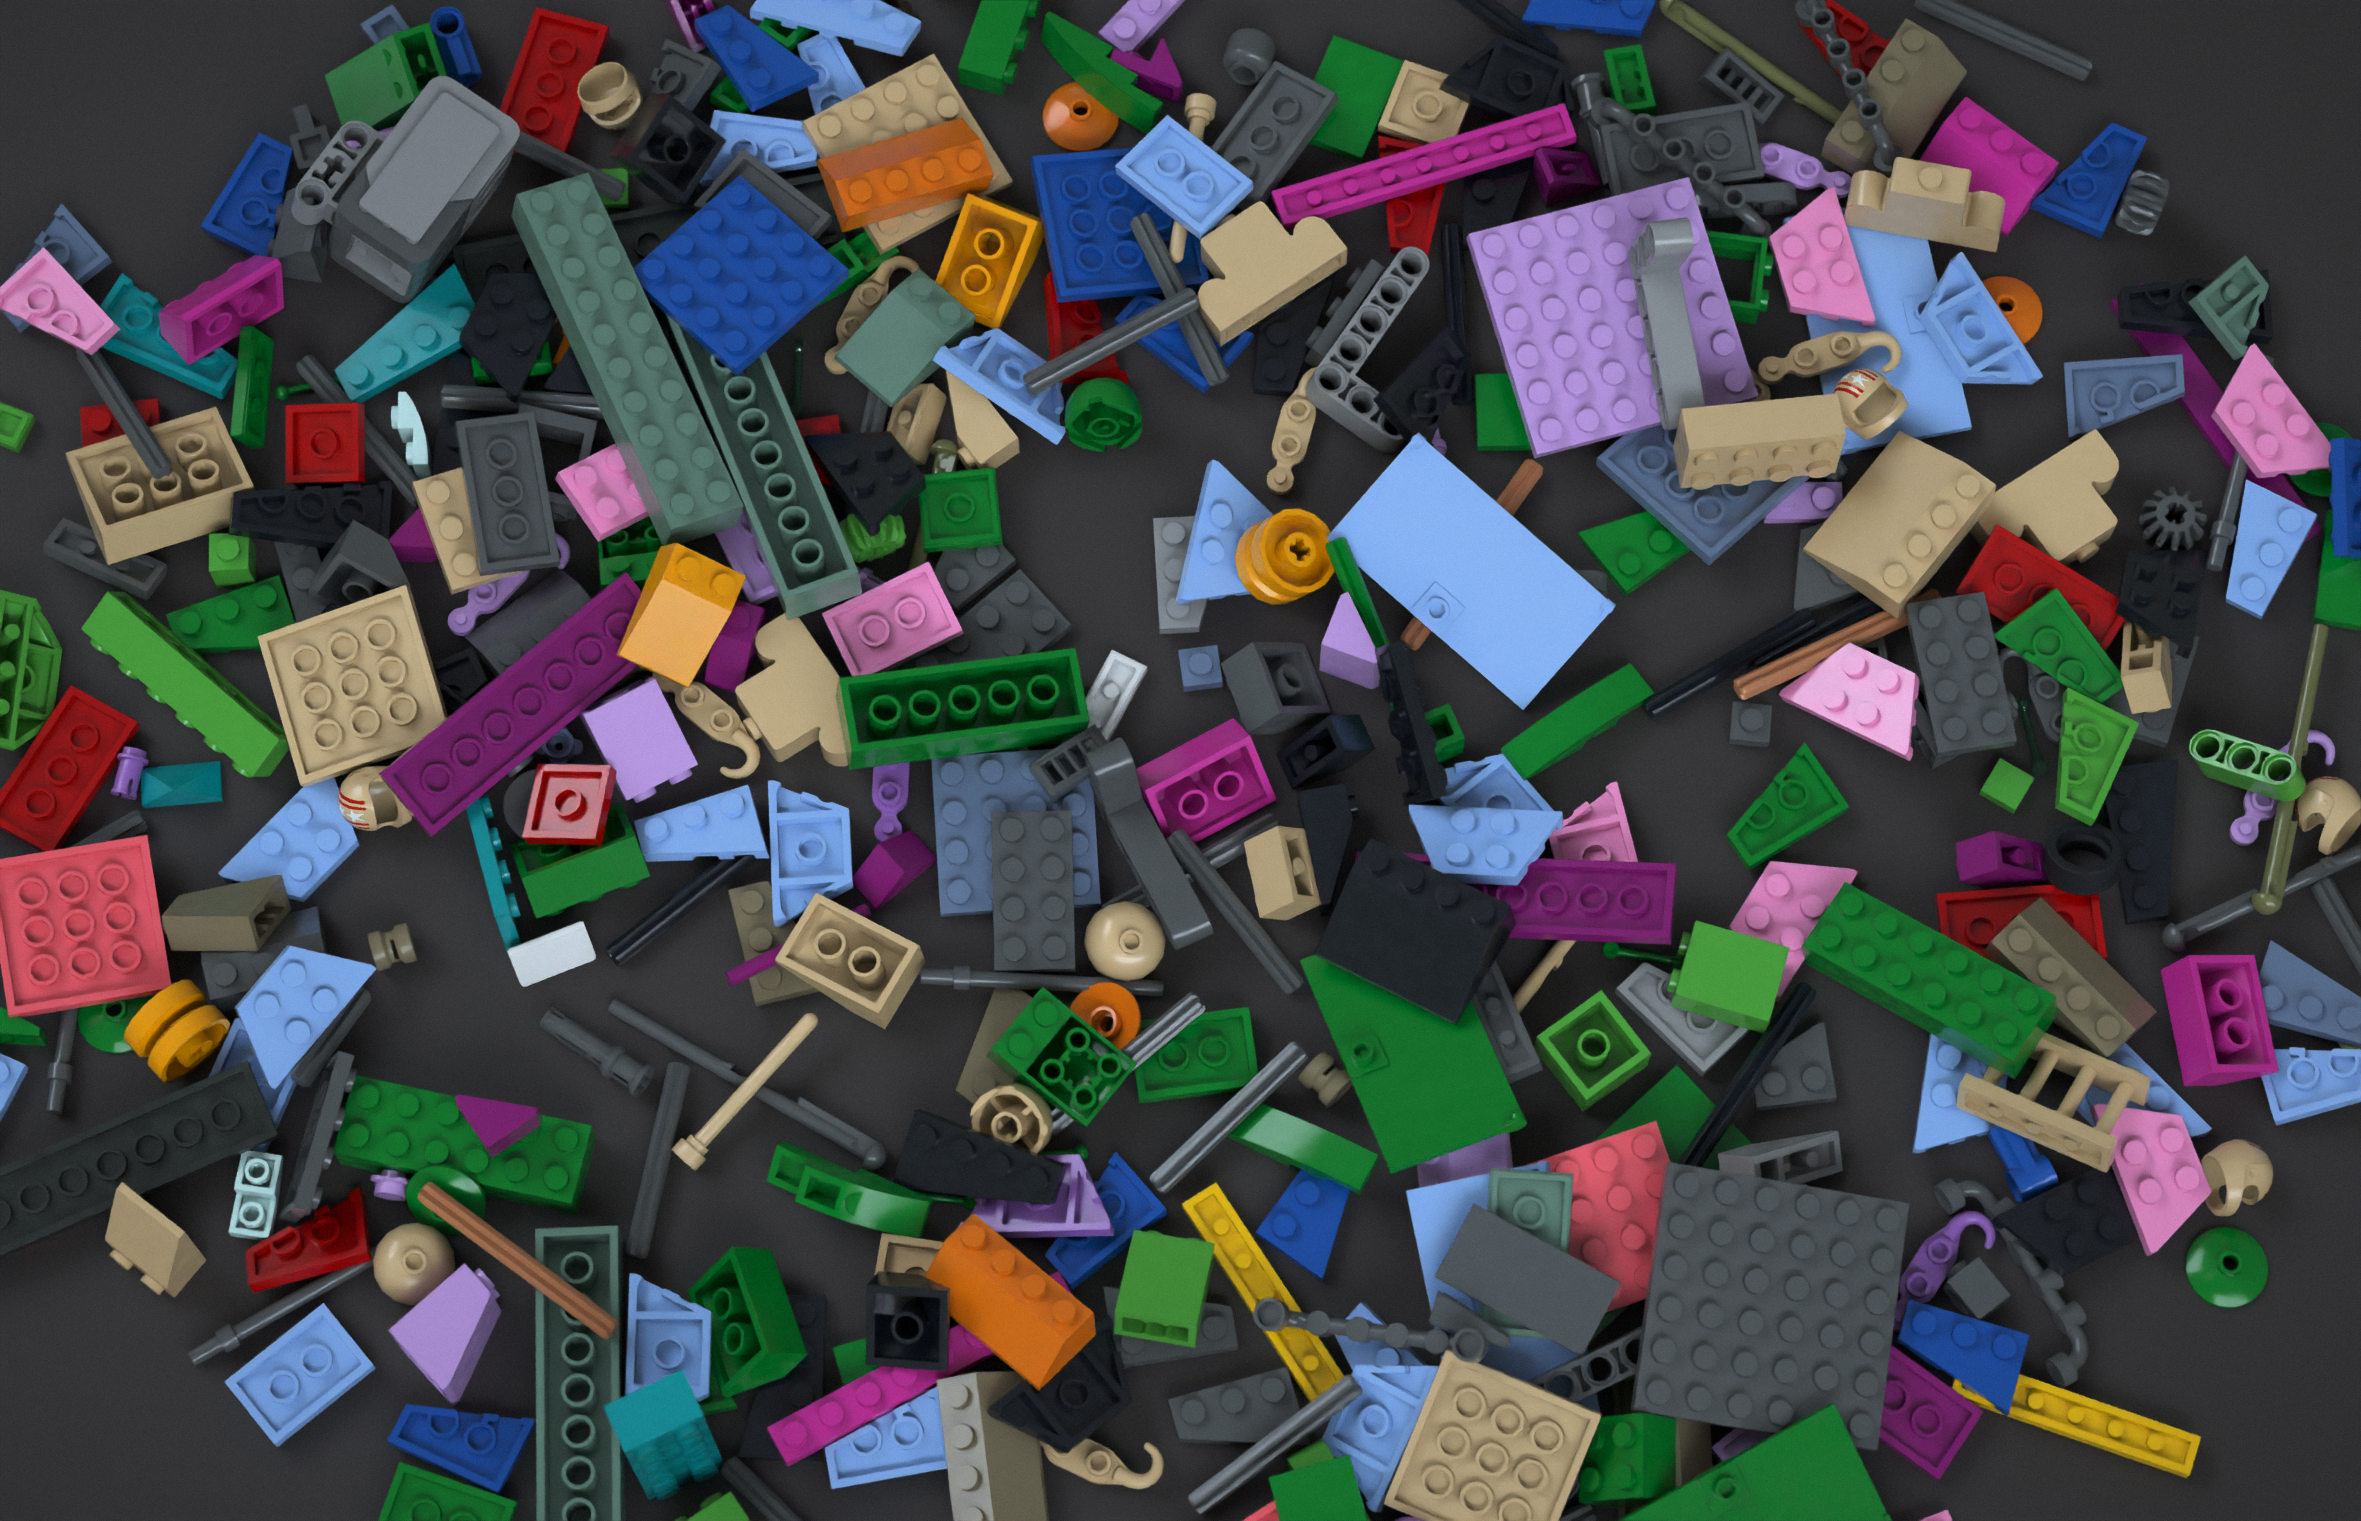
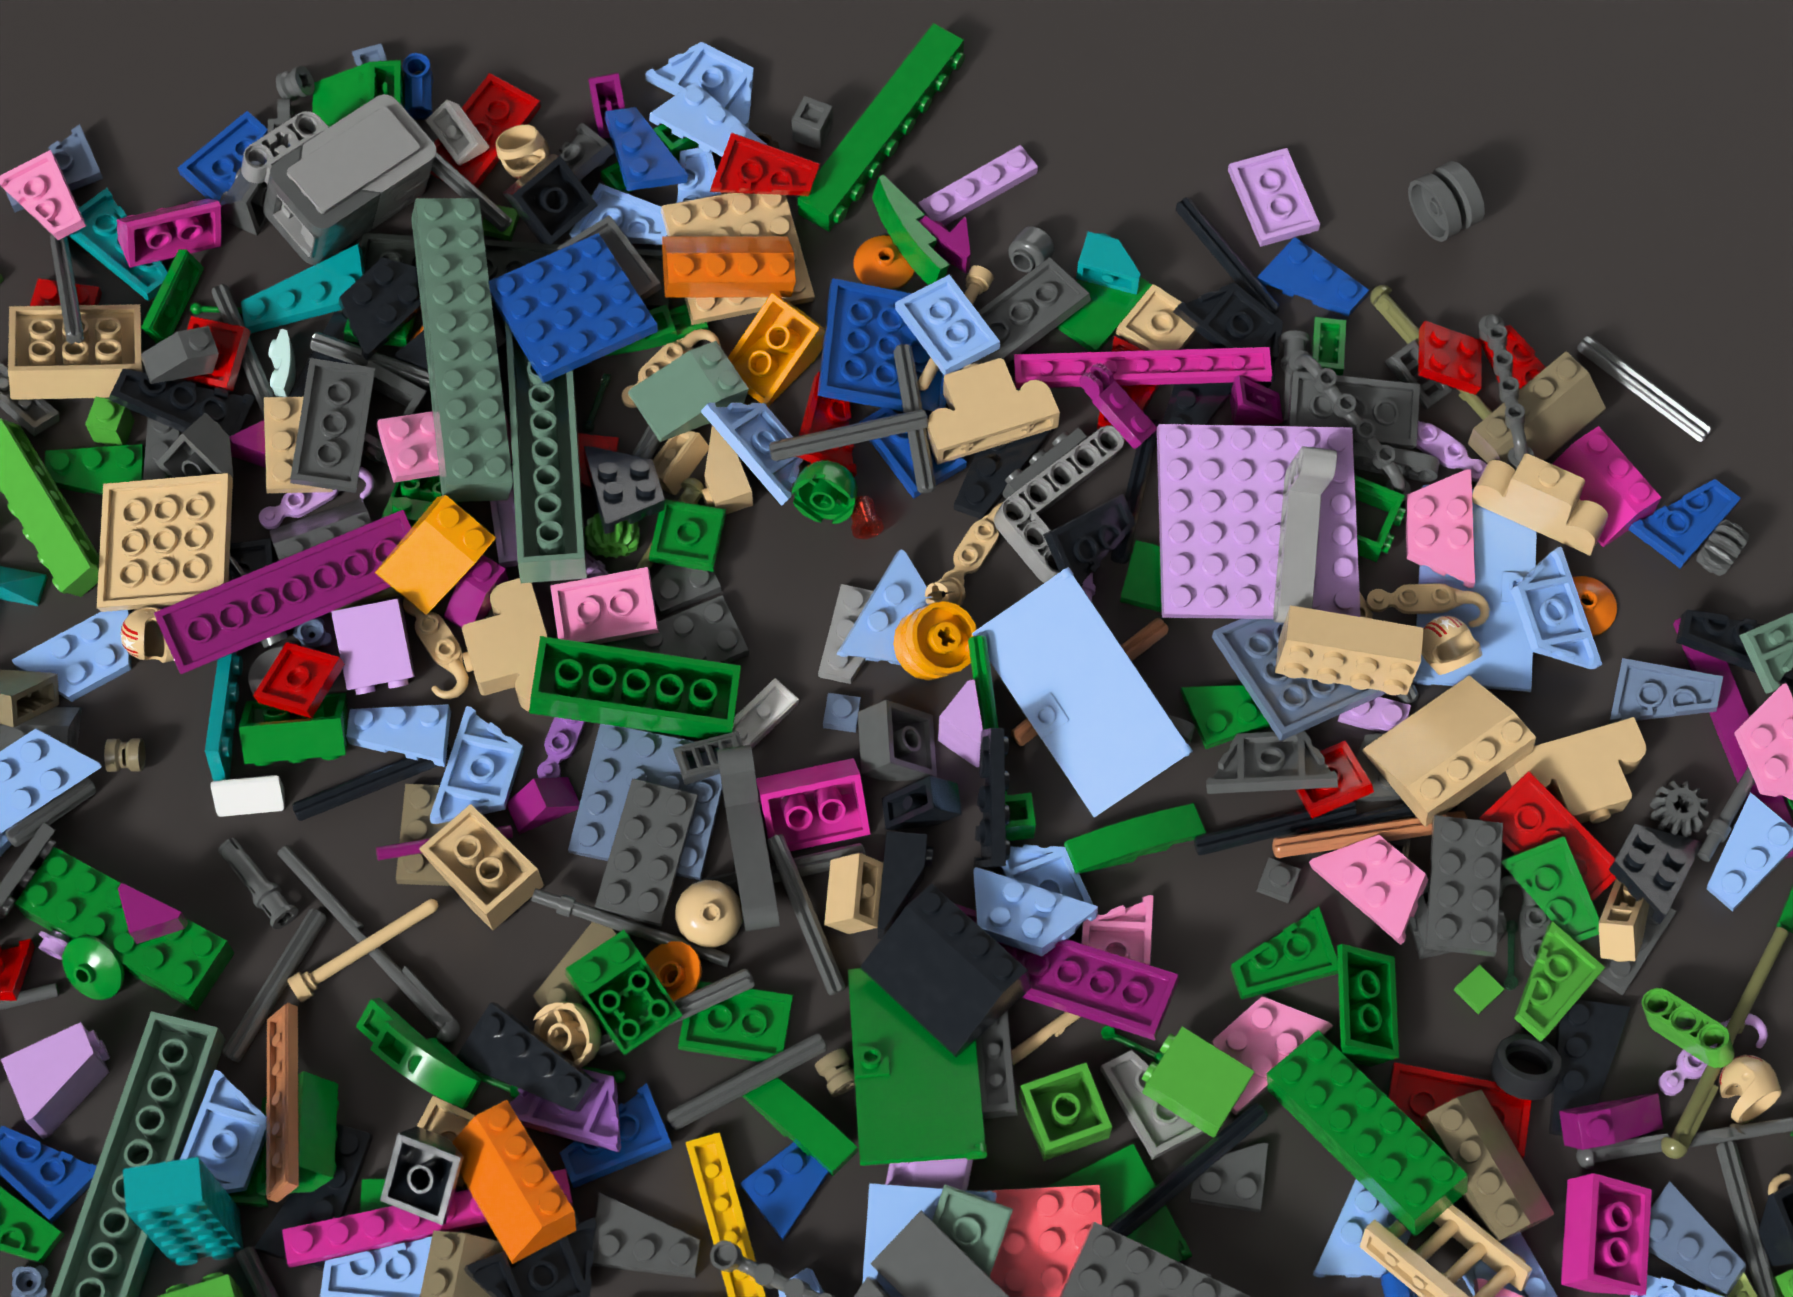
camera: 15 degrees right, 5 degrees down
tan cylinder [373,1223,455,1306] -> none
nougat axle [417,1182,620,1340] -> none
bright green brick [1114,1230,1215,1348] -> none
light grey slope [1718,1131,1843,1184] -> none
magenta slope [1955,831,2047,888] -> none
none -> dark grey slope [141,326,219,384]
none -> nougat tile [266,1003,299,1202]
none -> dark grey wheel [276,66,315,102]
none -> white slope [426,99,490,165]
none -> red wing [710,132,820,196]
none -> clear red bush [851,496,884,539]
none -> tan bush [925,577,965,606]
none -> teal slope [1076,231,1141,295]
none -> magenta hinge [1079,363,1157,449]
none -> dark grey wing [1206,731,1338,794]
none -> red plate [1296,740,1374,819]
none -> green slope [1337,944,1399,1067]
none -> red plate [1418,321,1482,395]
none -> magenta slope [1559,1093,1663,1150]

